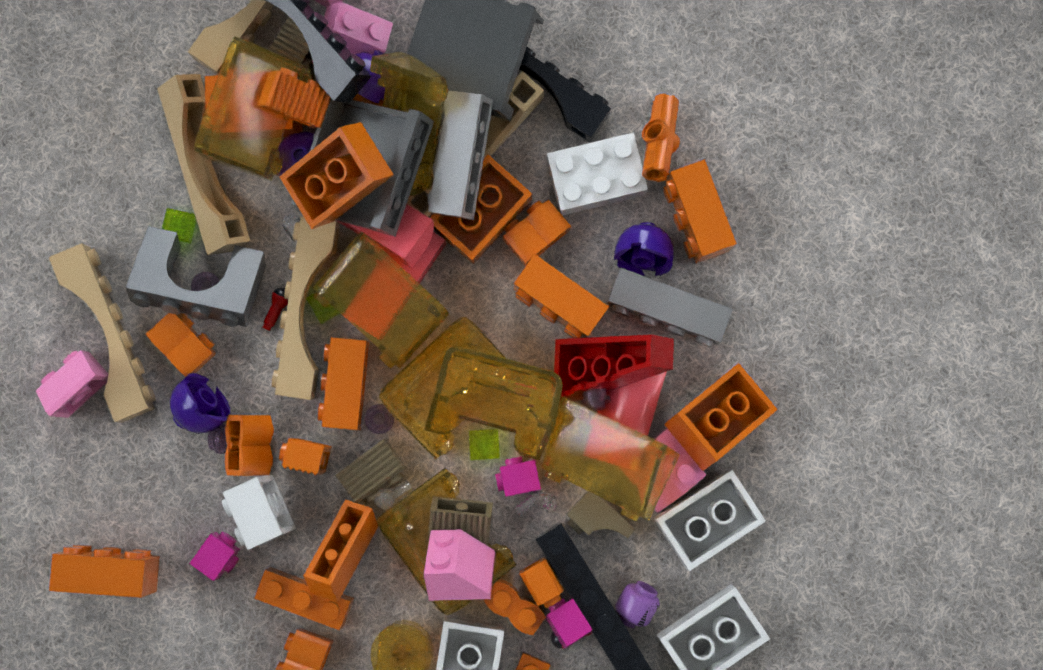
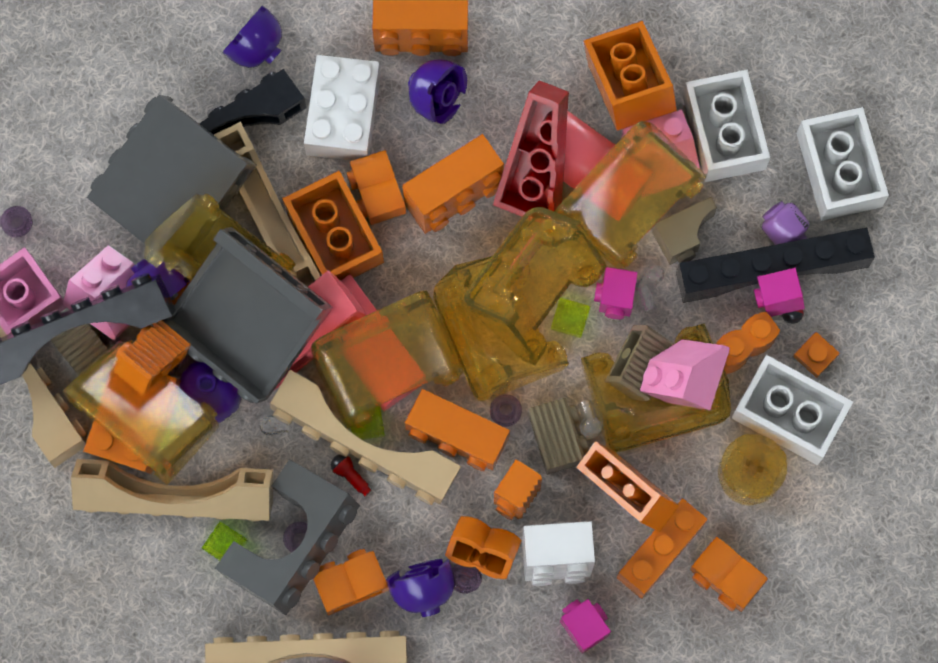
camera: 70 degrees left, 10 degrees down
orange brick [279,122,394,229] -> none
light grey brick [428,91,493,220] -> none
orange brick [519,557,564,608] -> none
plate [580,389,611,412] -> none
light grey brick [607,268,733,347] -> none
orange piece [642,93,680,182] -> none
none -> dark purple cylinder [222,5,282,68]

